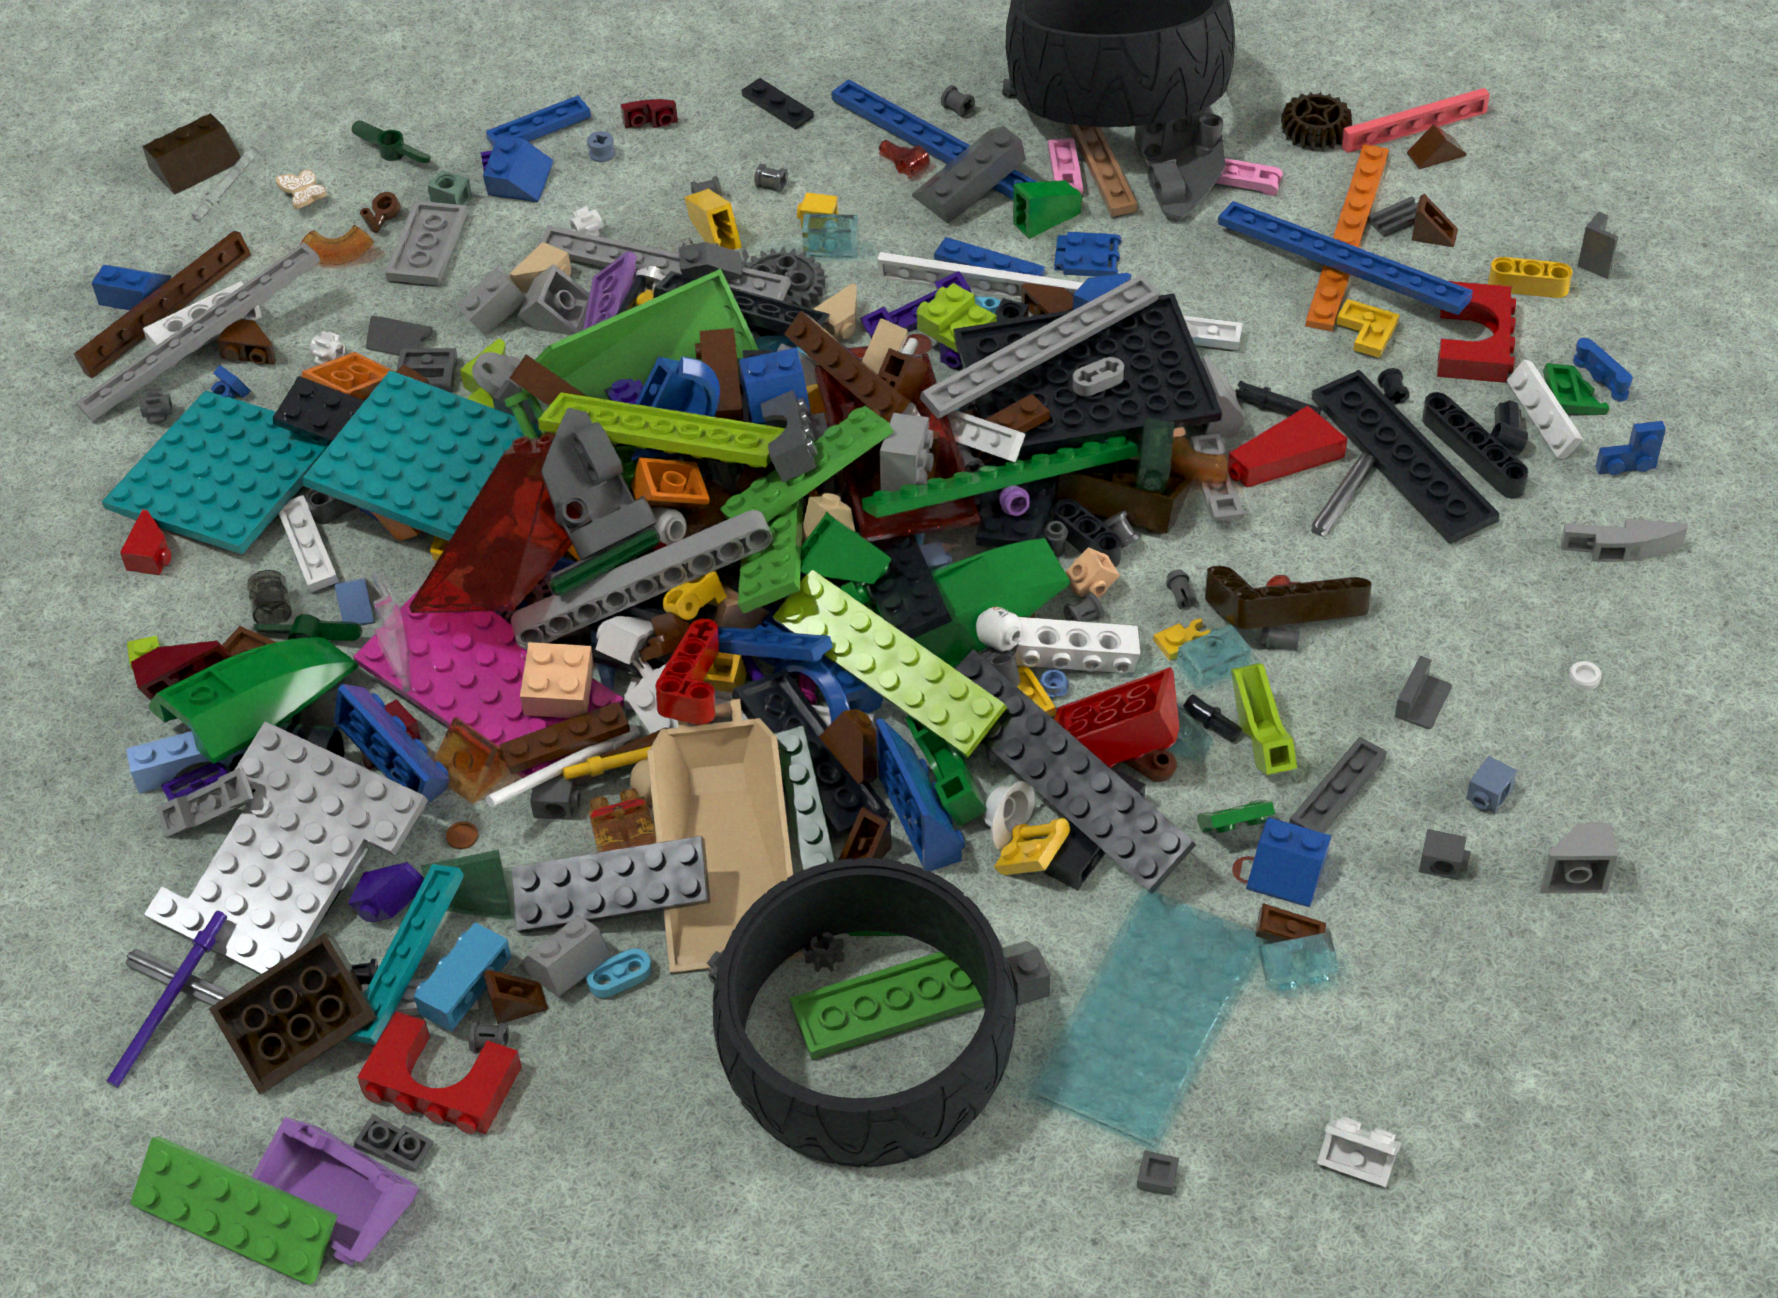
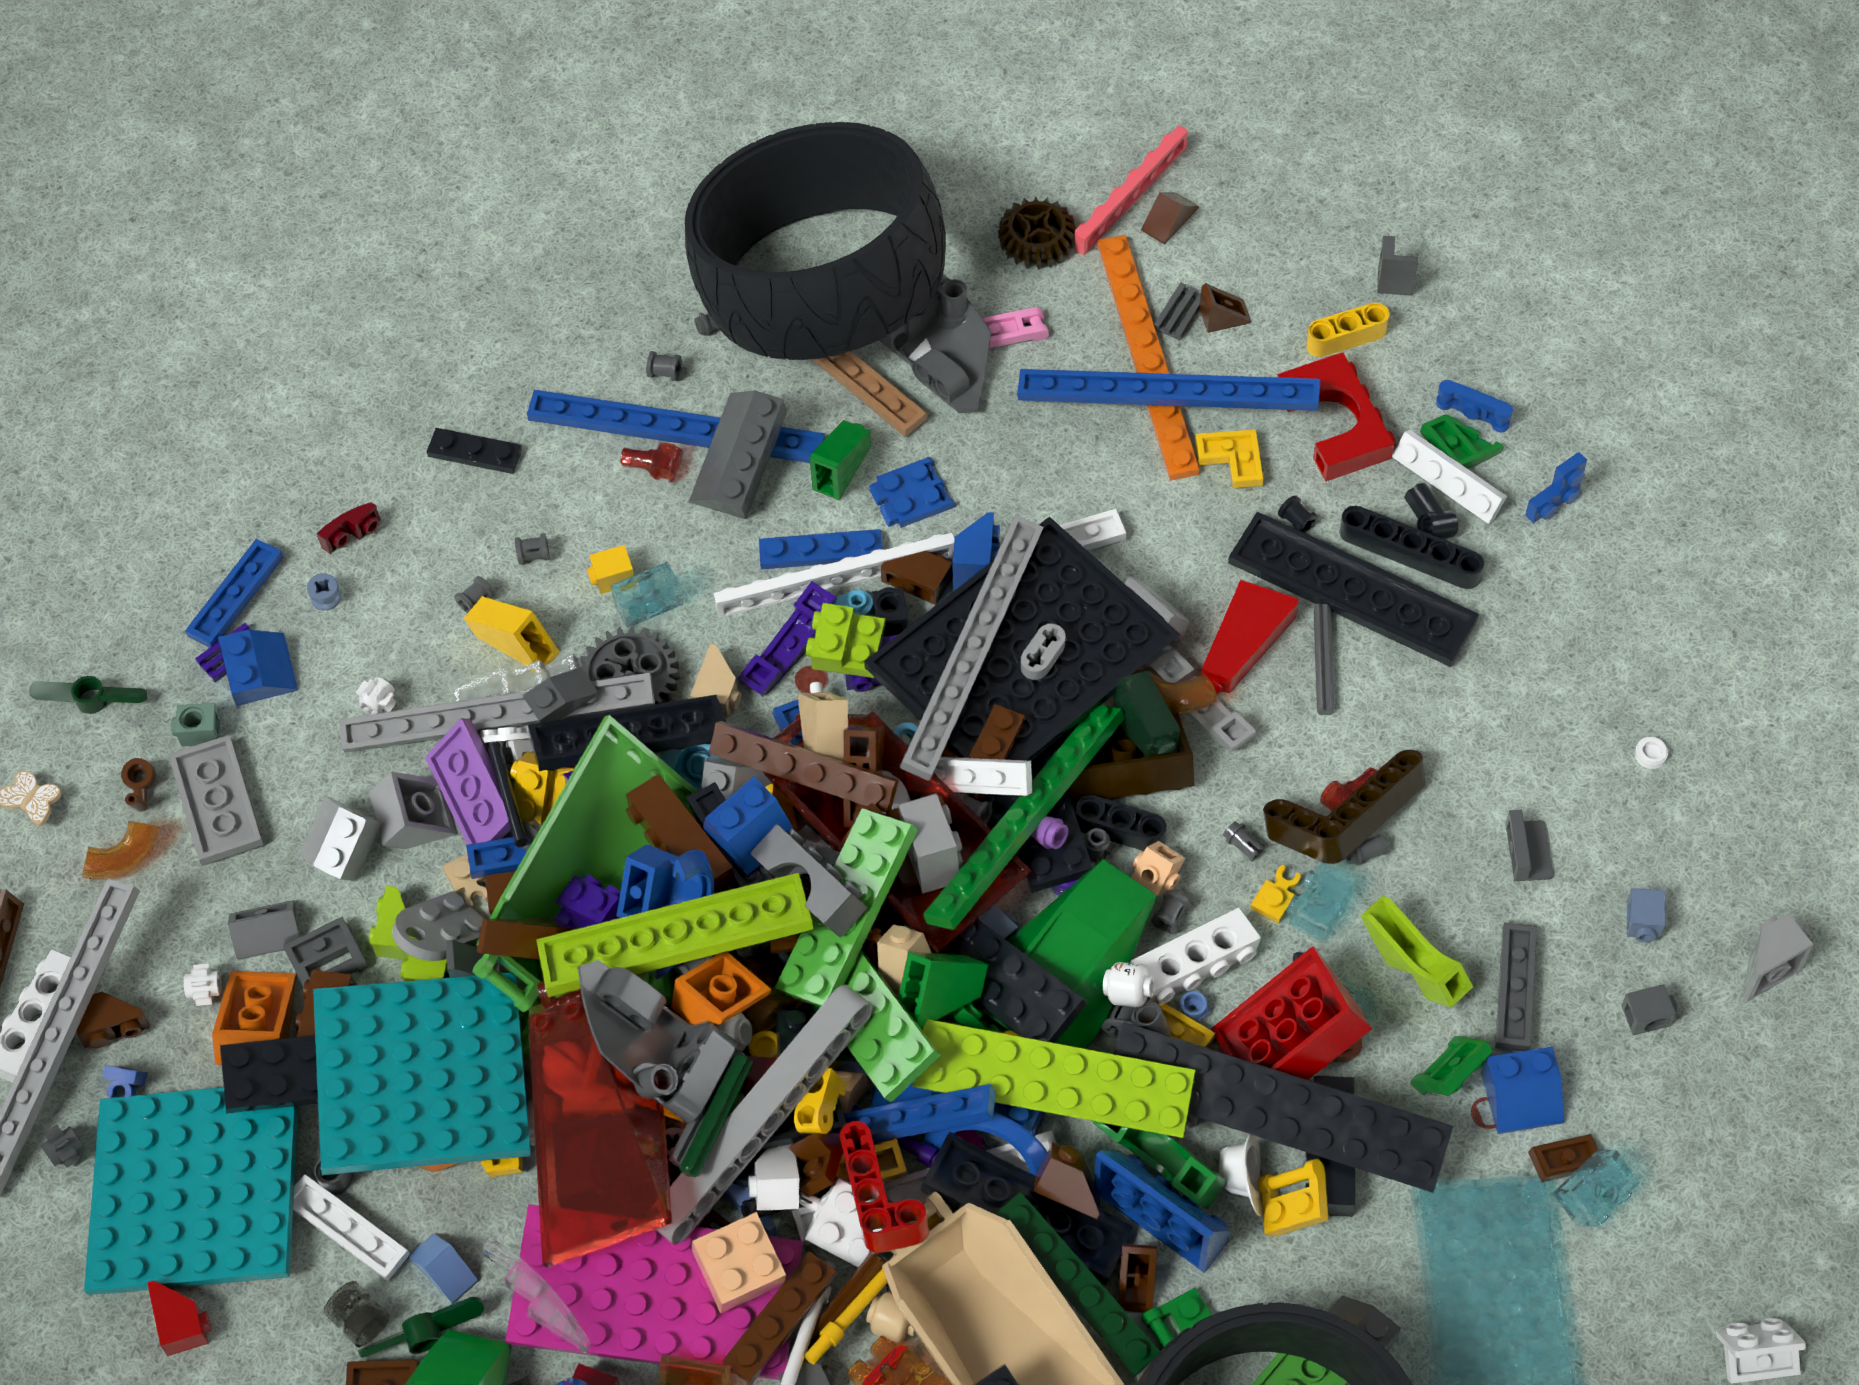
camera: 30 degrees left, 10 degrees up
tan slope [509,242,572,293] -> none
bright pink plate [1048,138,1083,196] -> none
dark grey bush [1103,510,1140,548] -> none
black axle [1182,694,1242,741] -> none
black pin [1235,380,1322,416] -> none
light grey slope [1561,519,1688,562] -> none

